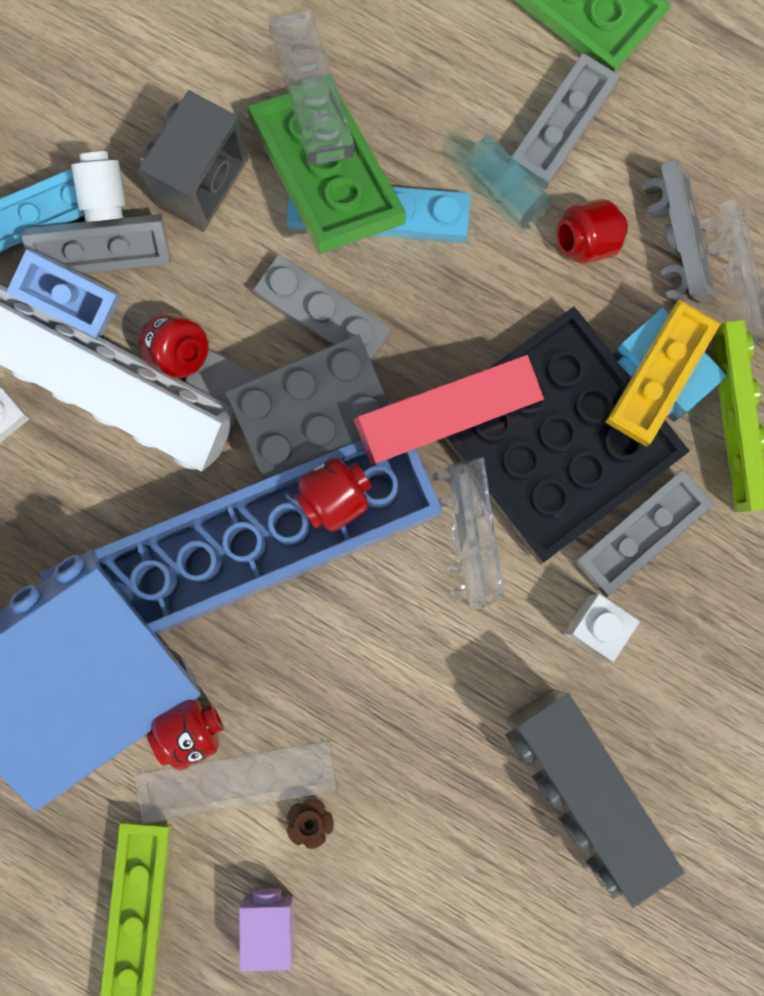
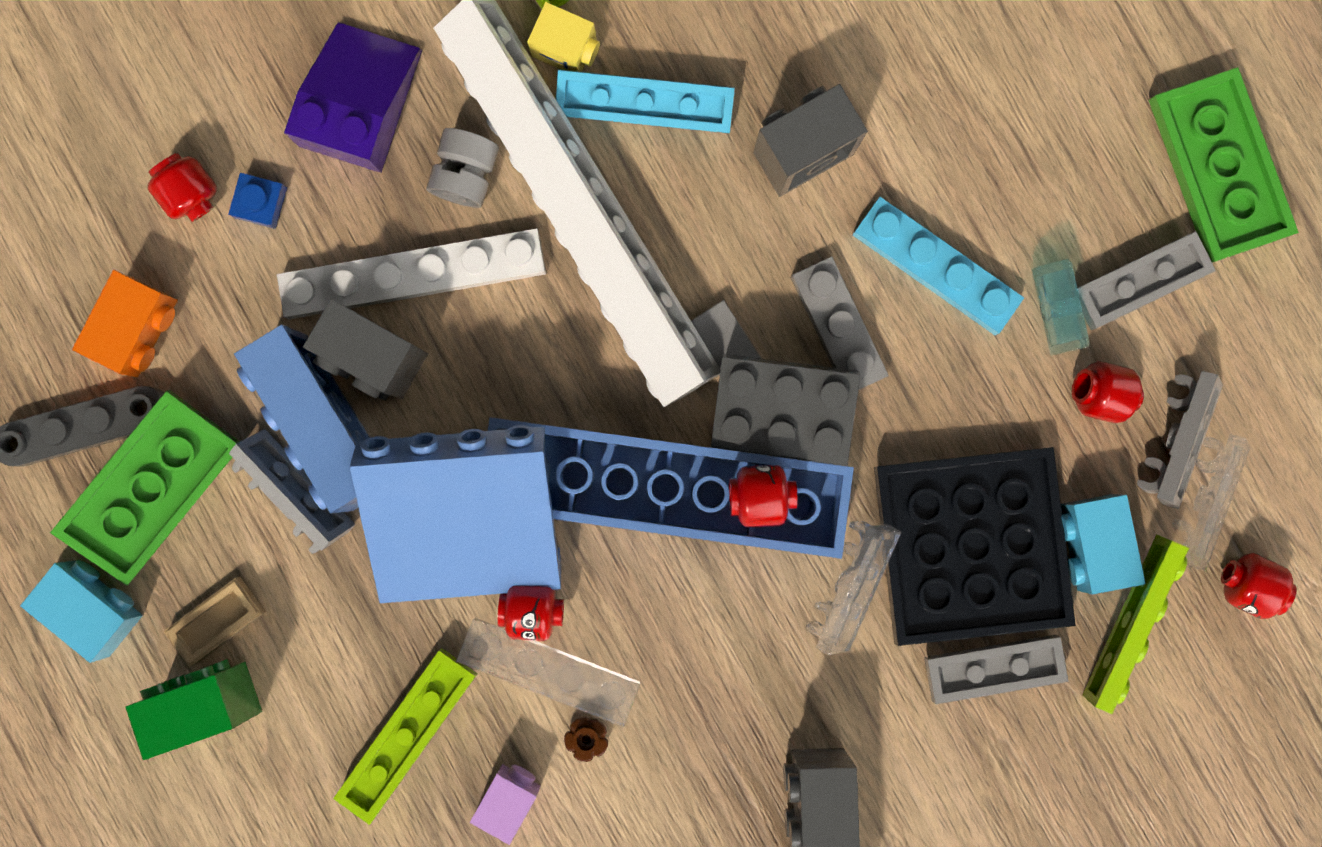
camera: 35 degrees right, 5 degrees up
light blue brick [6,249,123,338] -> none
light grey plate [21,214,171,273] -> none
white brick [71,151,126,222] -> none
red head [138,313,209,378] -> none
bright green plate [248,80,406,254] -> none
clear plate [269,10,354,165] -> none
coral tile [353,355,544,465] -> none
white brick [562,594,640,662] -> none
yellow tile [605,299,721,447] -> none

